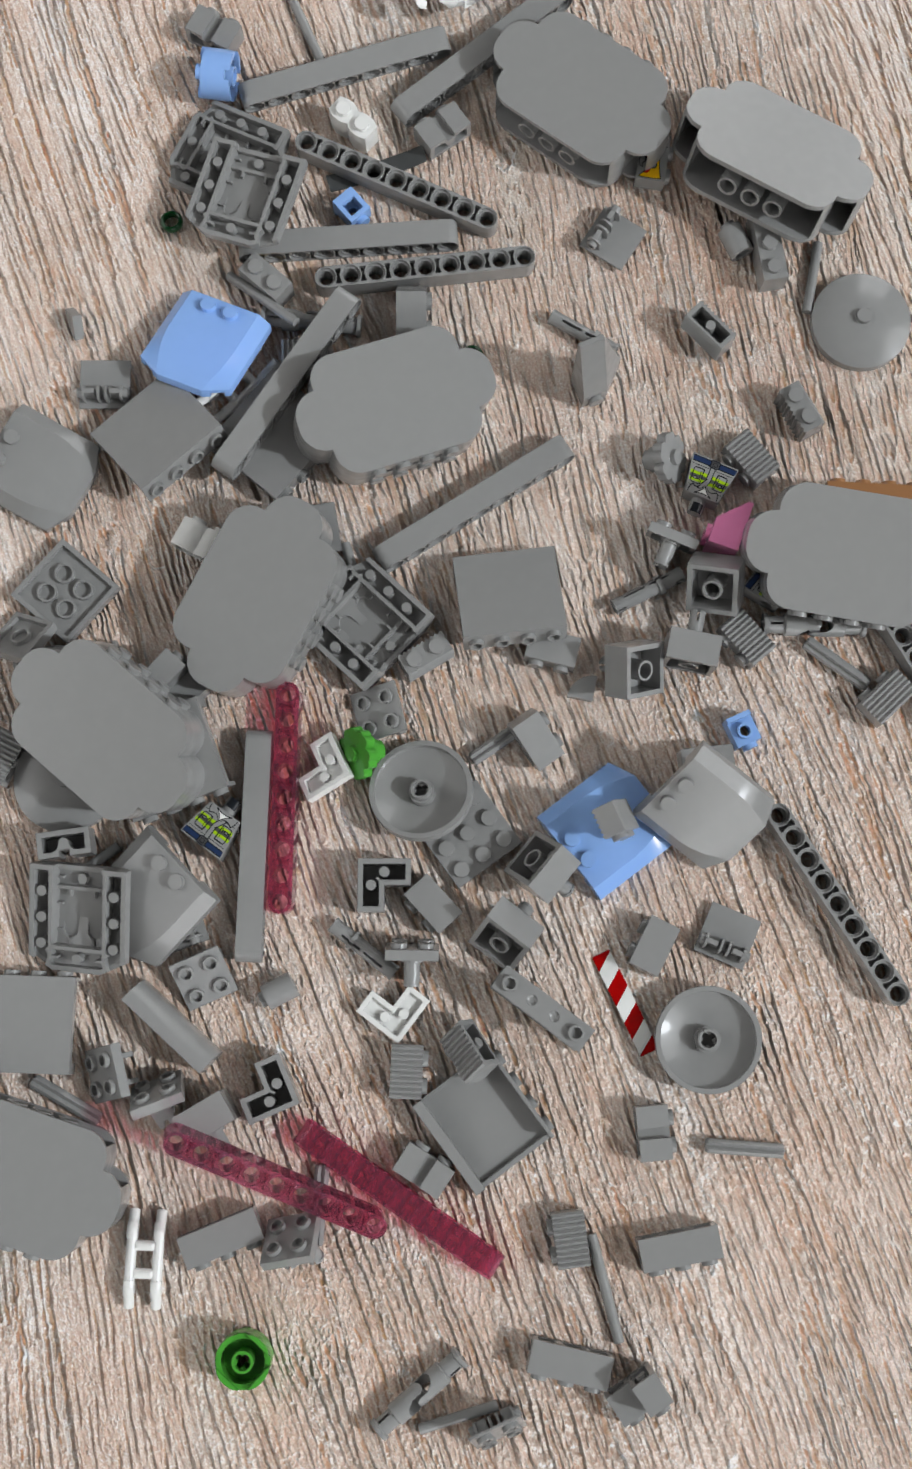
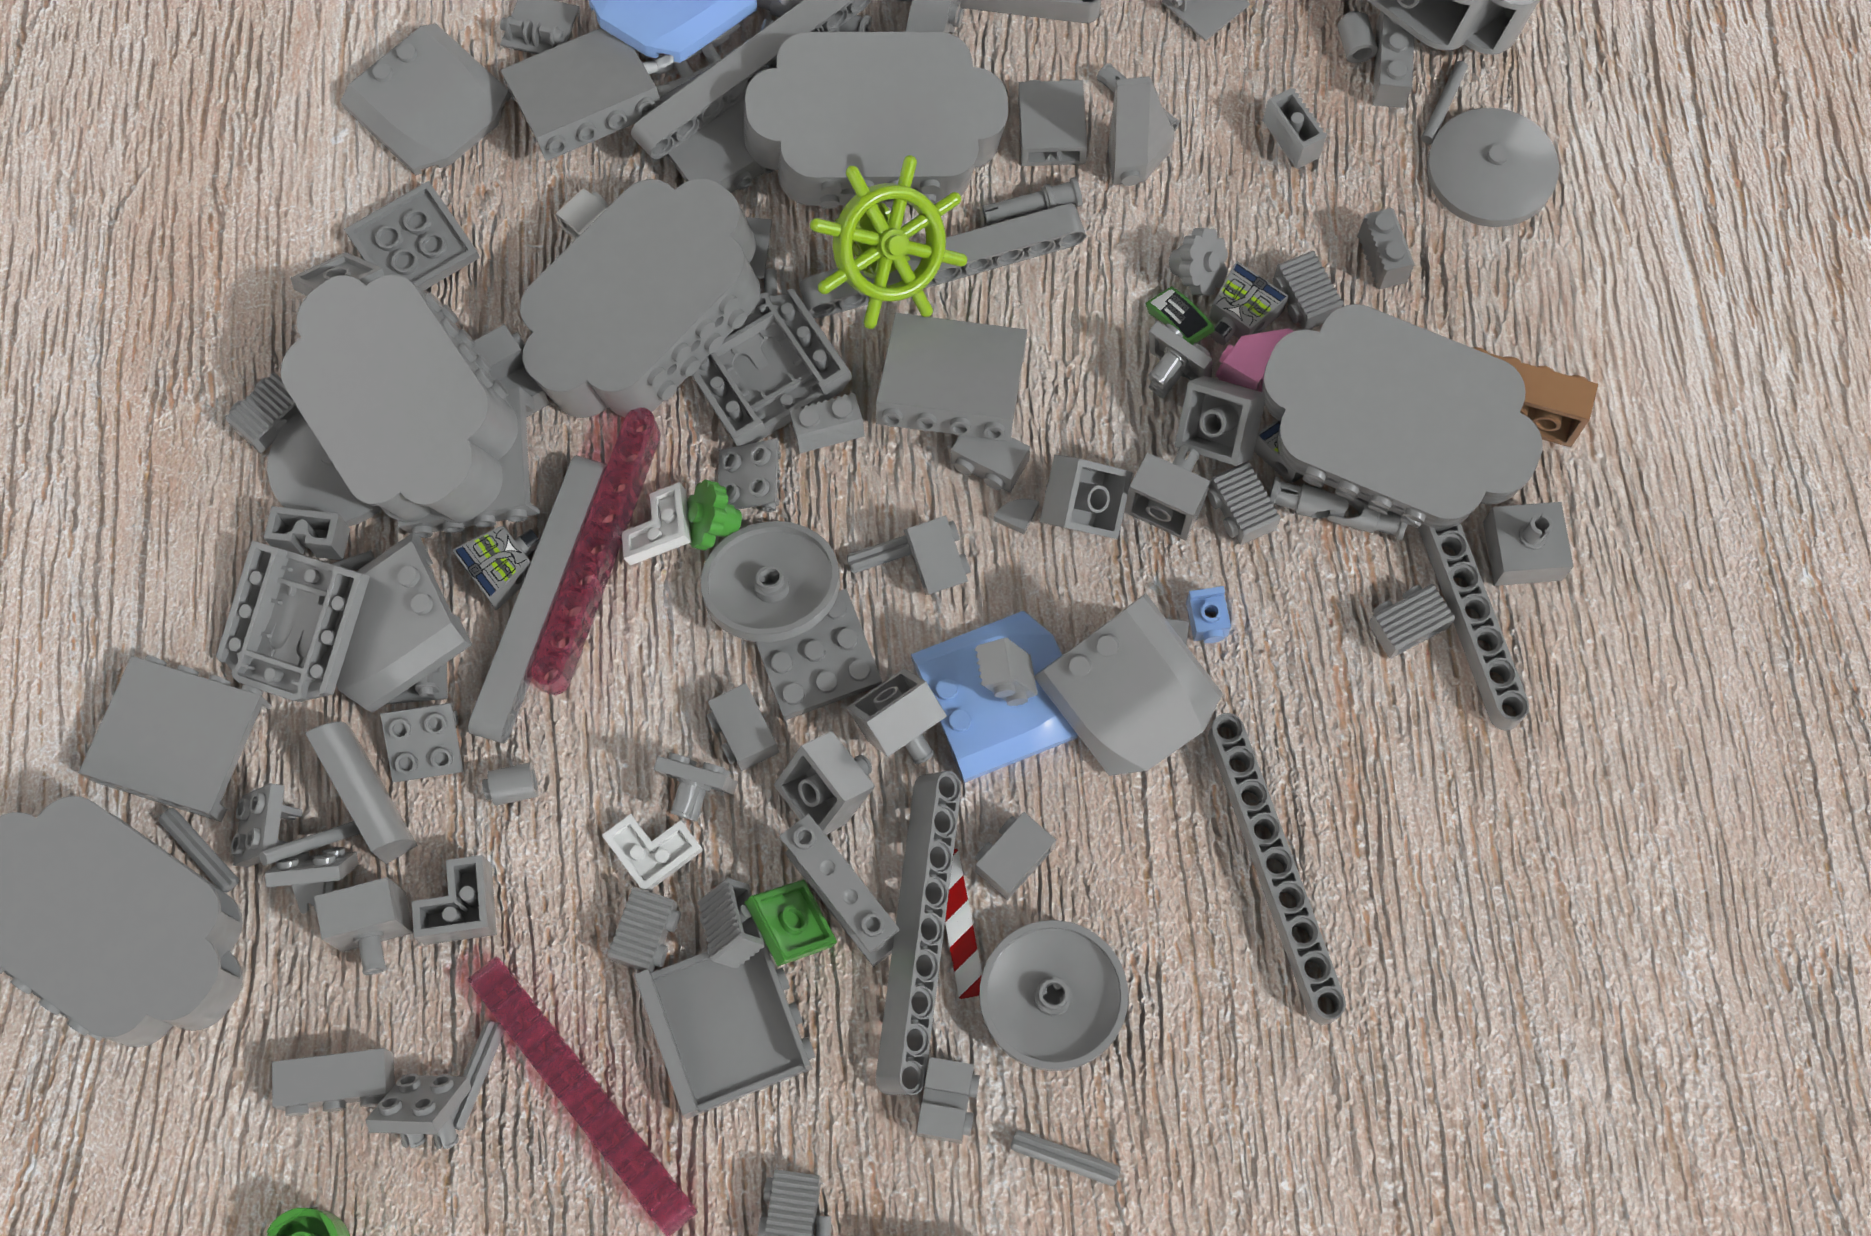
camera: 20 degrees right, 10 degrees down
white piece [123,1208,168,1311] -> none
clear pink beam [163,1123,387,1239] -> none
light grey pin [328,918,400,980] -> none
light grey brick [357,858,411,913] -> none
light grey brick [392,1139,455,1200] -> none
light grey pin [610,566,686,615] -> none
light grey hinge [693,901,761,970] -> none
light grey axle [802,637,871,691] -> none
none -> light grey bar [259,821,361,866]
none -> bright green tile [745,879,837,966]
none -> lime piece [810,155,968,329]
none -> light grey beam [876,771,961,1095]
none -> light grey pin [982,177,1083,226]
none -> light grey brick [1018,79,1087,166]
none -> slope [1145,286,1215,345]

